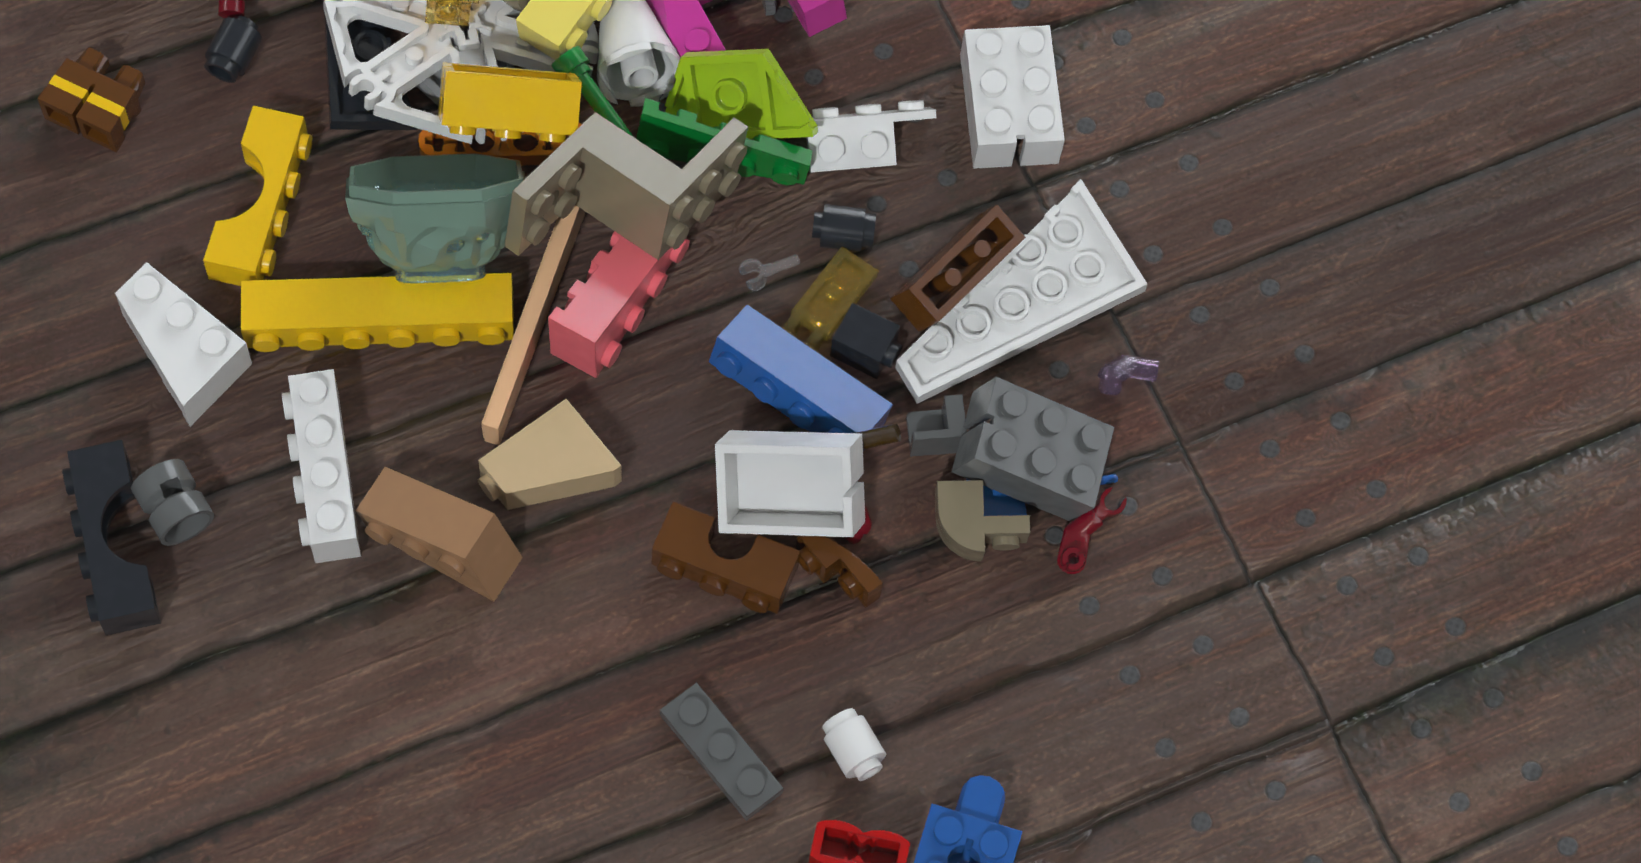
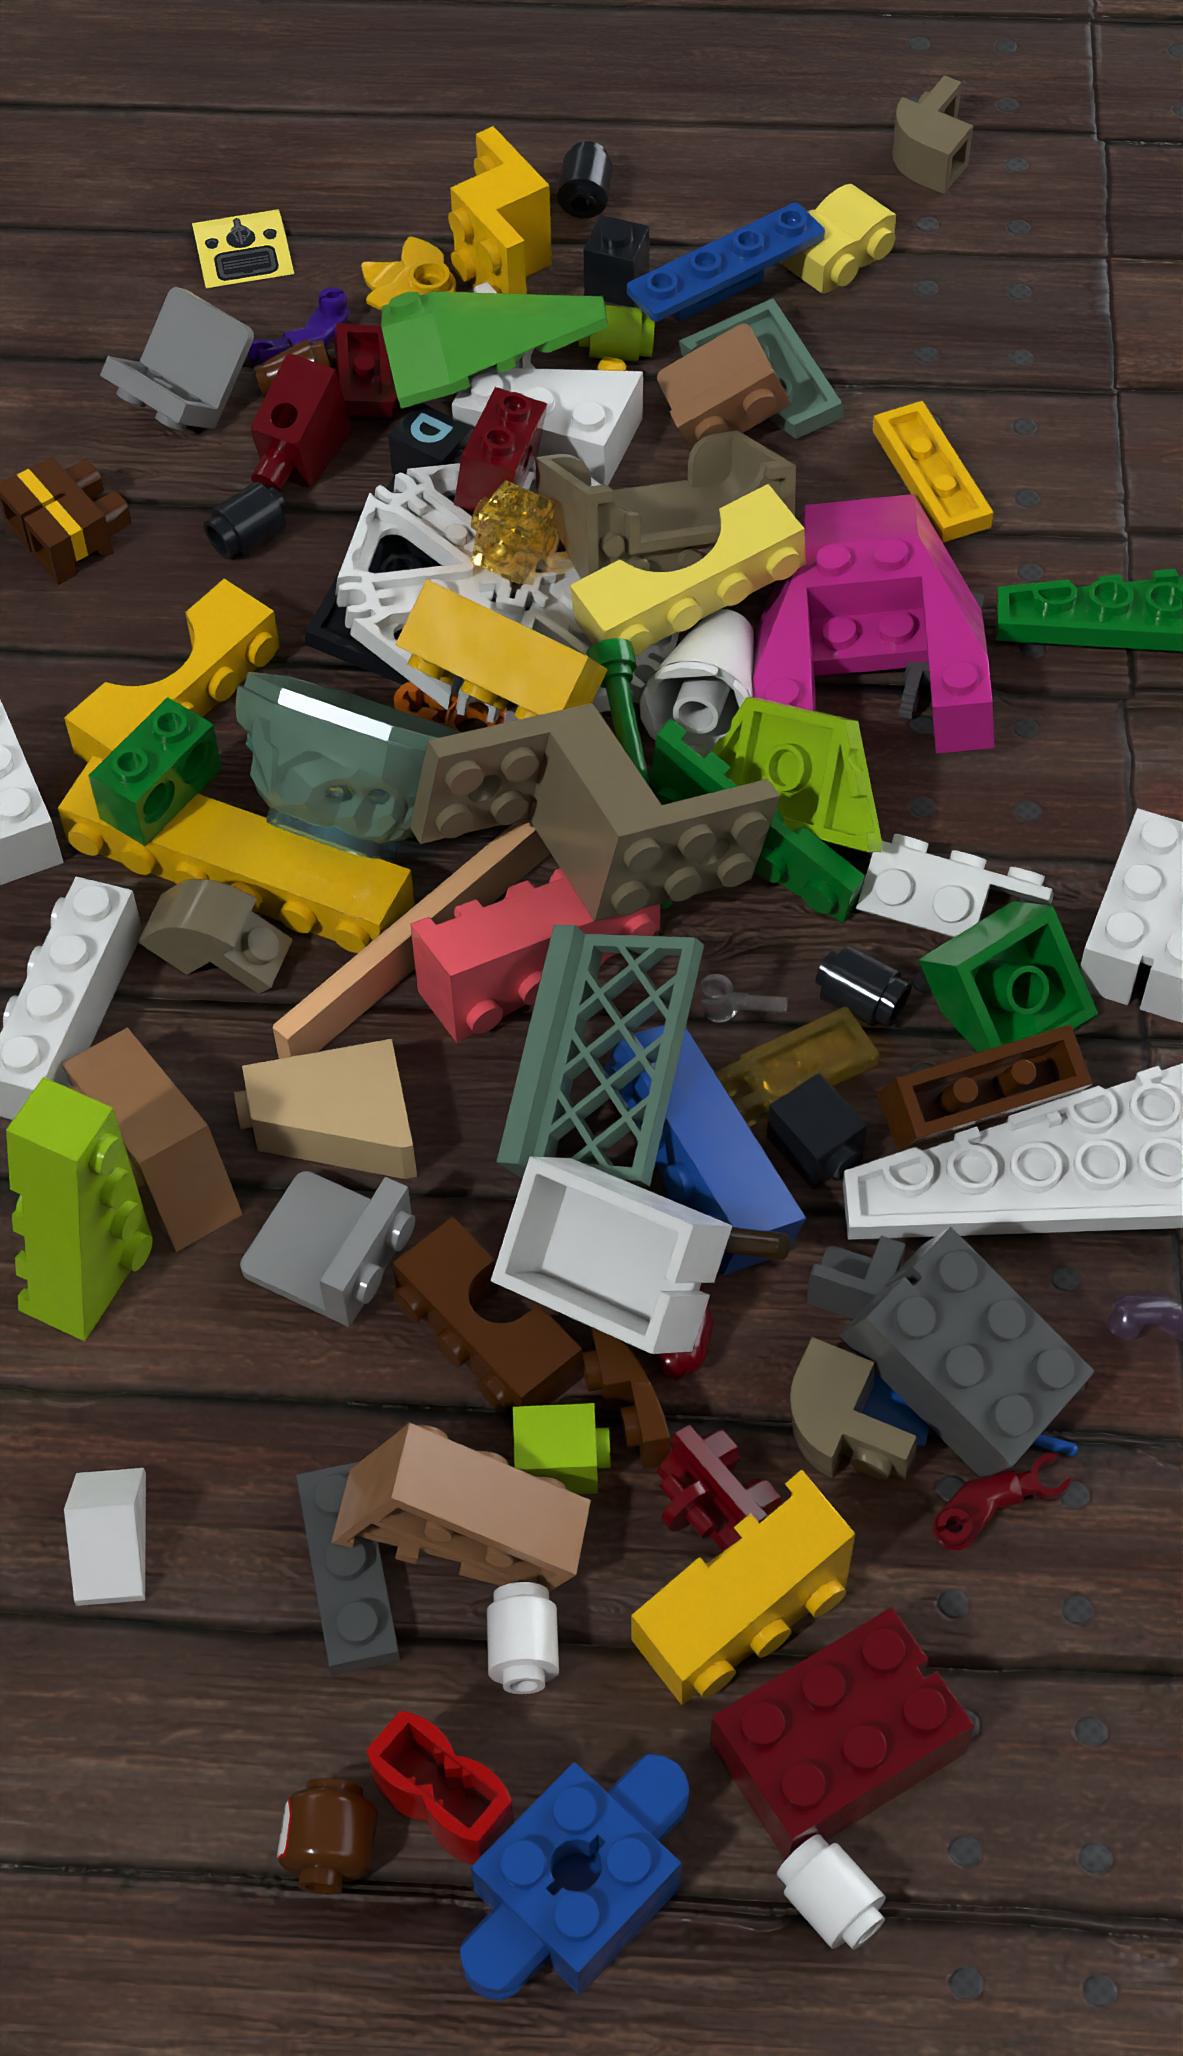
camera: 35 degrees right, 10 degrees down
none -> lime wedge [6,1077,153,1342]
none -> white slope [64,1468,146,1606]
none -> green brick [88,697,222,846]
none -> dark tan brick [138,879,293,994]
none -> light grey bracket [240,1171,415,1327]
none -> medium nougat wedge [331,1423,591,1592]
none -> sand green fence [497,924,704,1187]
none -> lime brick [513,1403,611,1494]
none -> yellow wedge [631,1470,855,1705]
none -> dark red hips [656,1425,781,1551]
none -> dark red piece [710,1607,975,1860]
none -> white brick [777,1834,886,1950]
none -> green slope [918,901,1098,1053]

